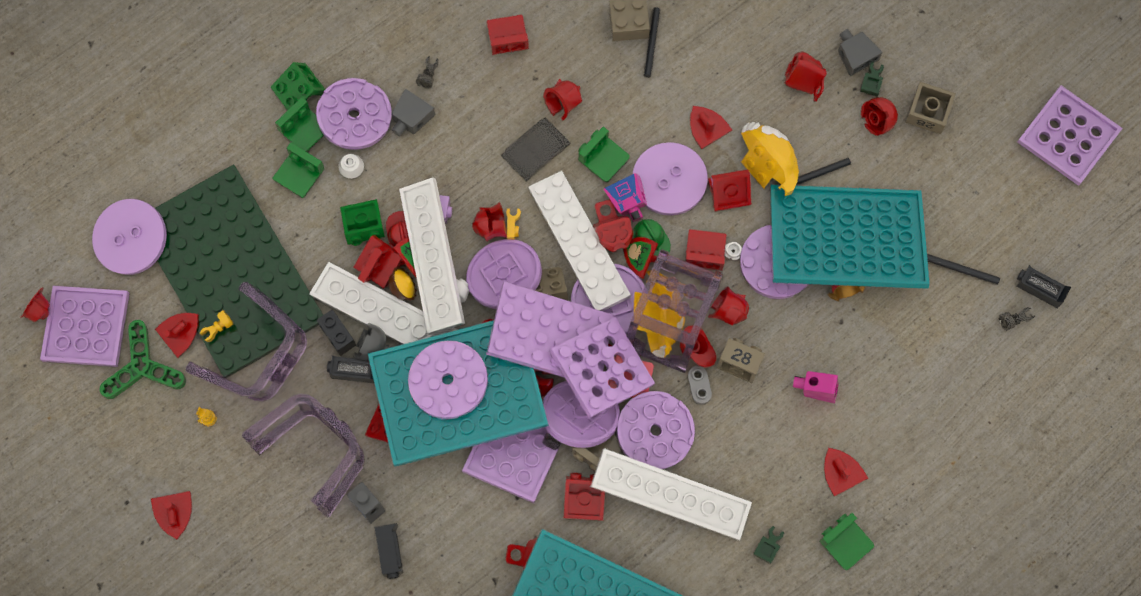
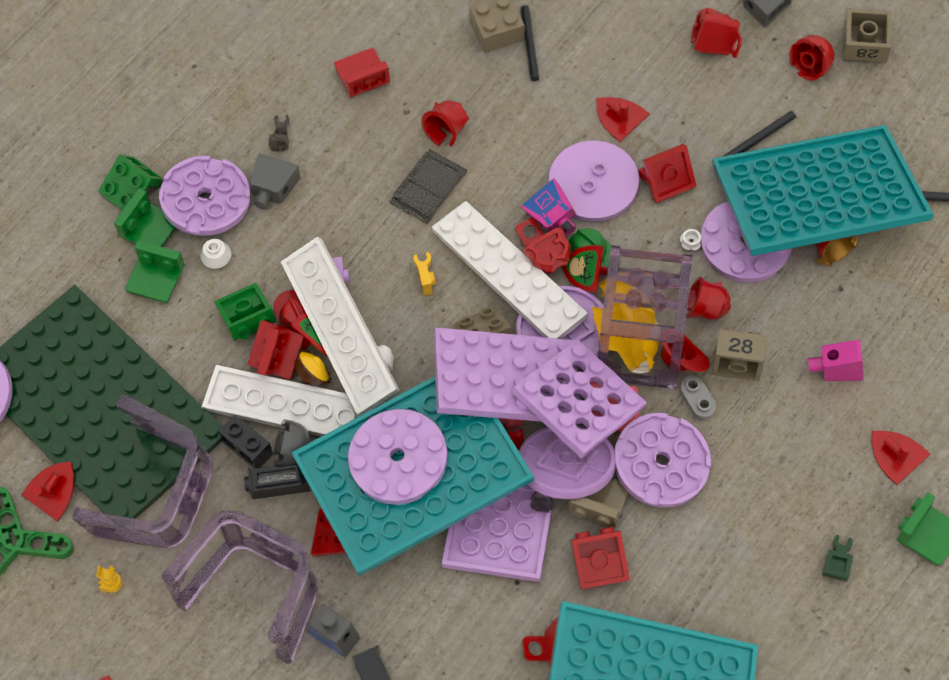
camera: 10 degrees left, 10 degrees down
yellow piece [200,310,234,342] -> none
lavender plate [466,239,542,309] -> none
red helmet [472,202,507,242] -> none
green bracket [578,126,630,182] -> none
white plate [590,449,752,540] -> none
red bracket [685,229,726,271] -> none
yellow animal [741,122,799,196] -> none
dark green plate [860,62,884,97] -> none

